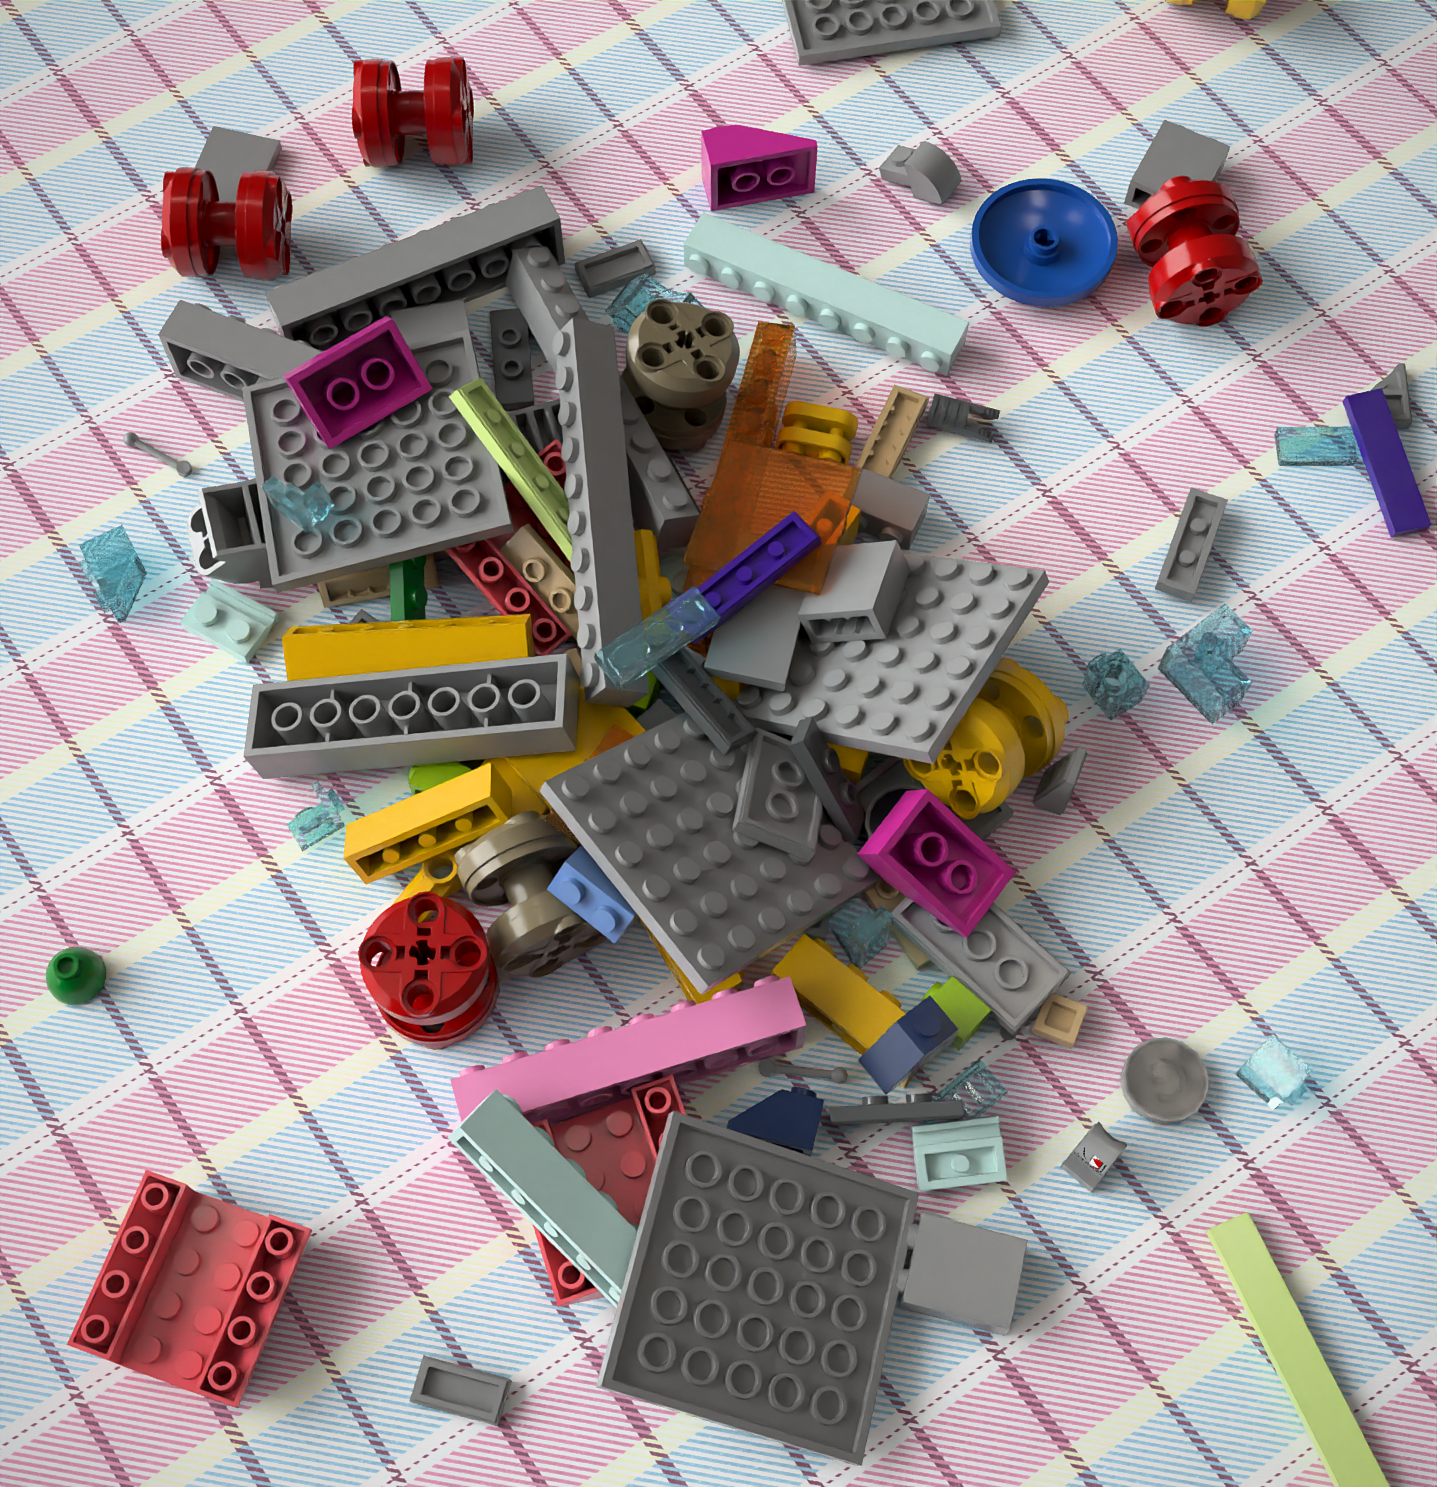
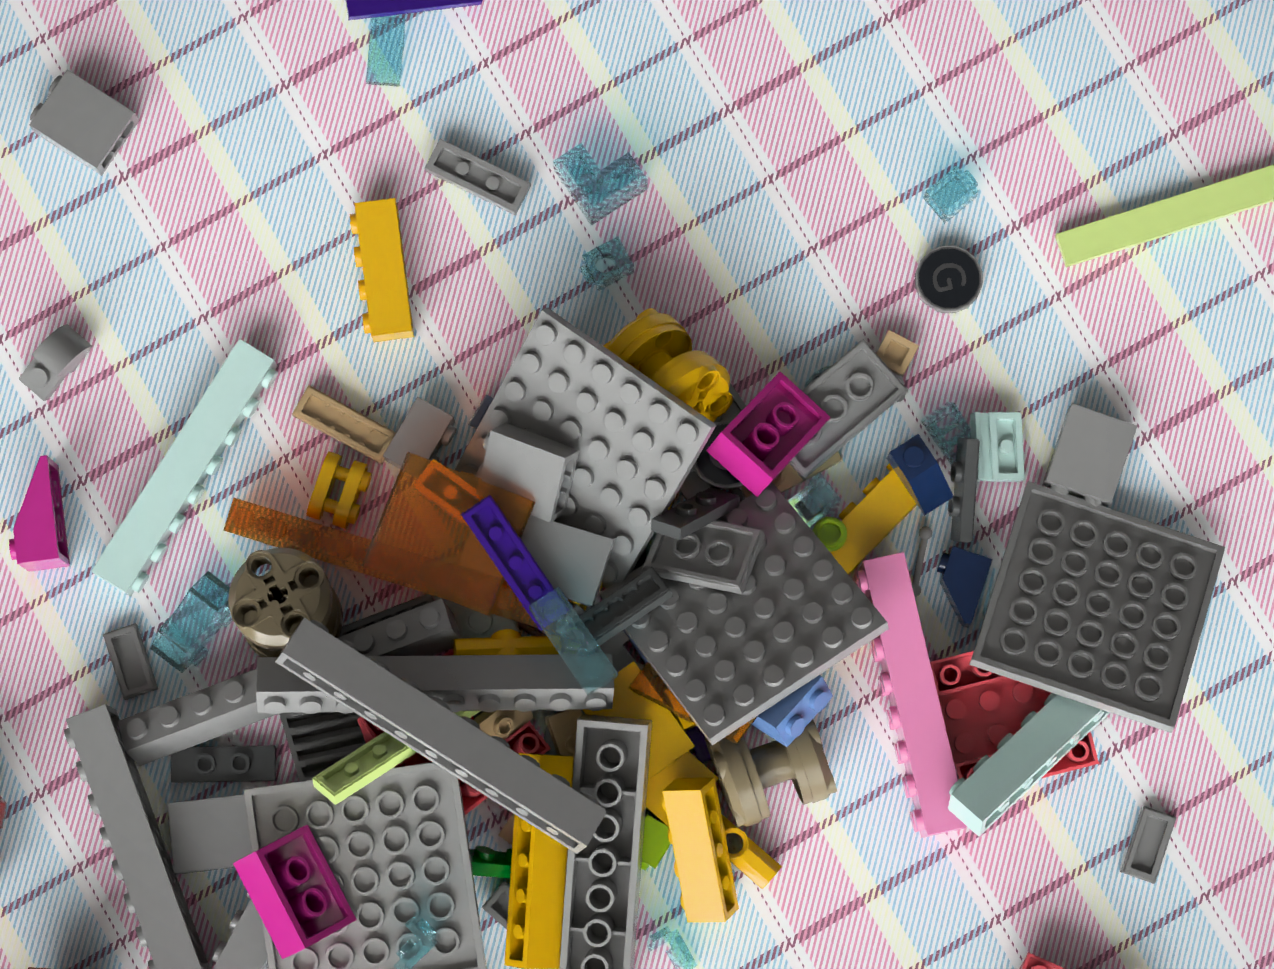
camera: 85 degrees left, 15 degrees up
red wheel [358,891,500,1050] -> none
lime brick [921,976,992,1051] -> none
dark grey hinge [926,393,1000,443] -> none
blue dish [970,178,1118,307] -> none
light grey slope [1033,747,1088,816] -> none
light grey leg [1060,1121,1127,1192] -> none
red wheel [1126,176,1263,327] -> none
none -> light grey brick [275,618,607,854]
none -> yellow brick [350,198,414,343]
none -> lime plate [813,517,847,552]

